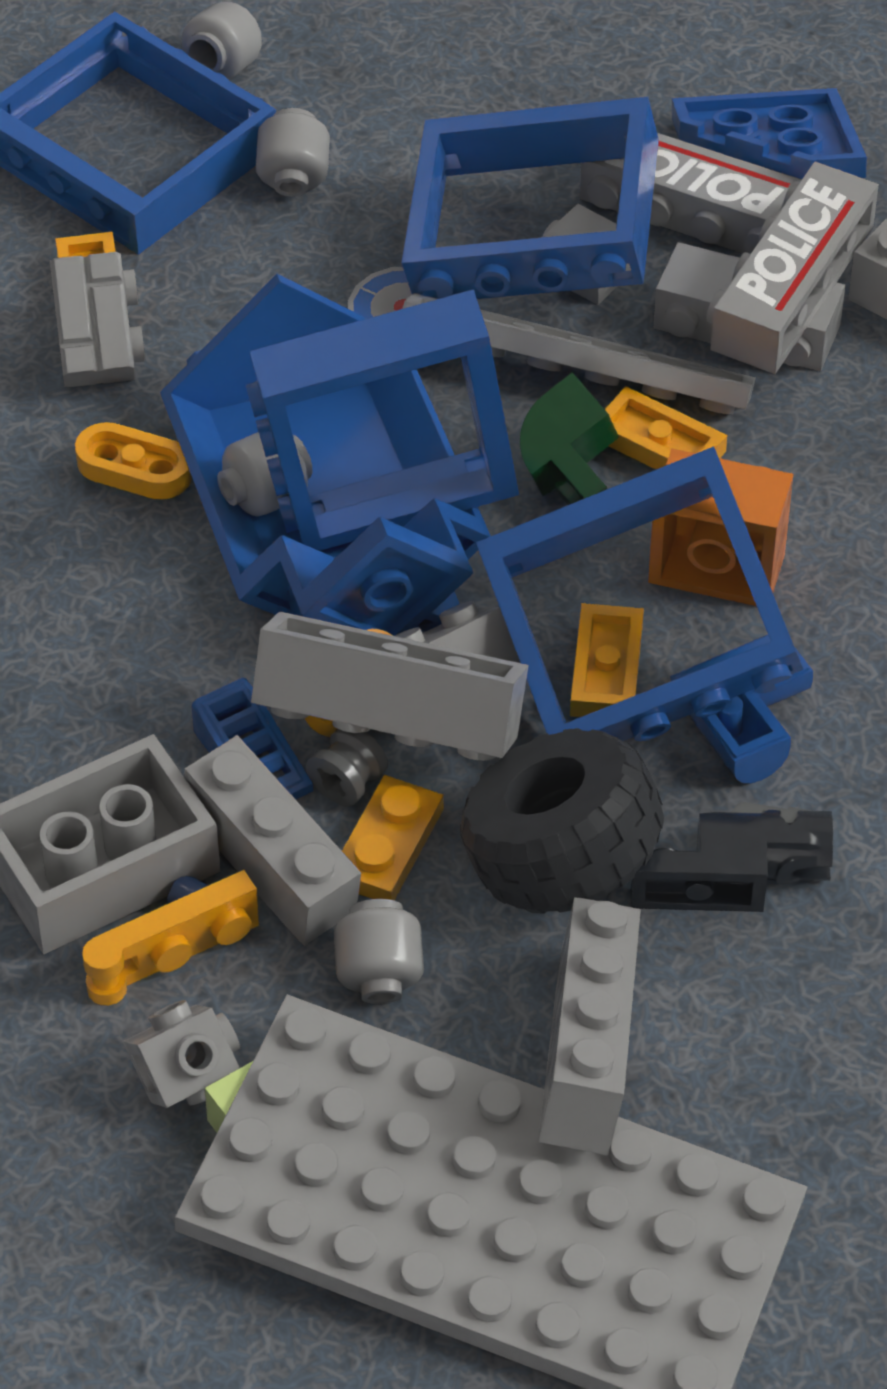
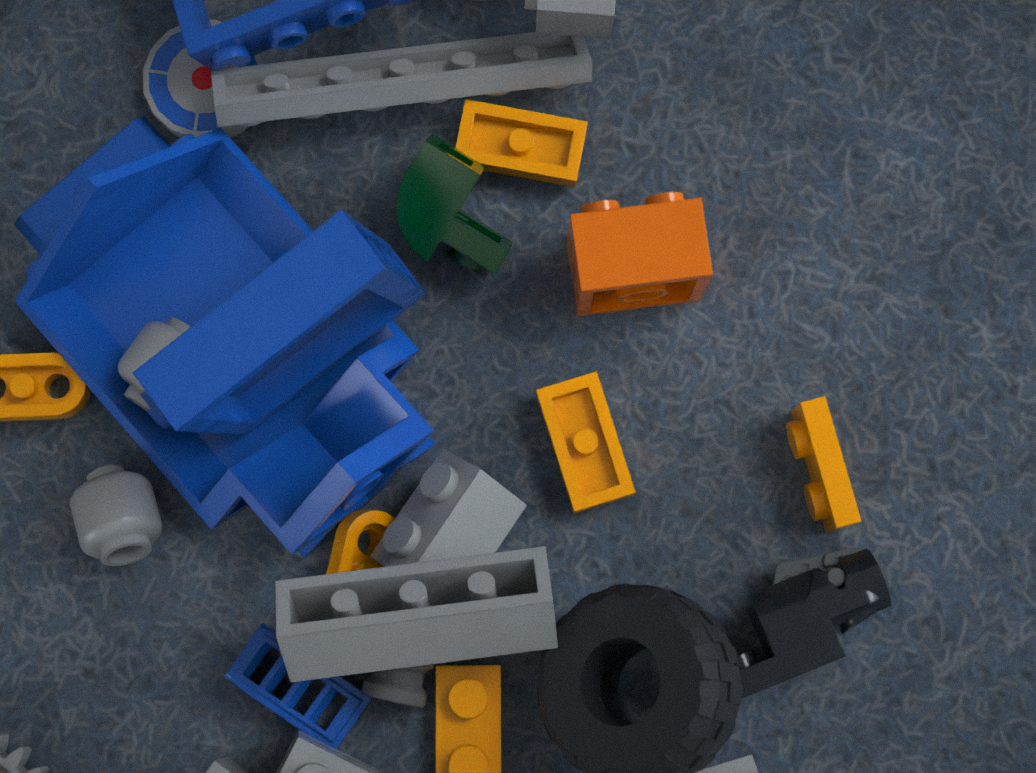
camera: 25 degrees left, 30 degrees up
blue window [476,446,803,741] -> none
blue brick [670,635,813,784] -> none
none -> light grey head [70,465,163,566]
none -> light orange plate [786,396,862,533]

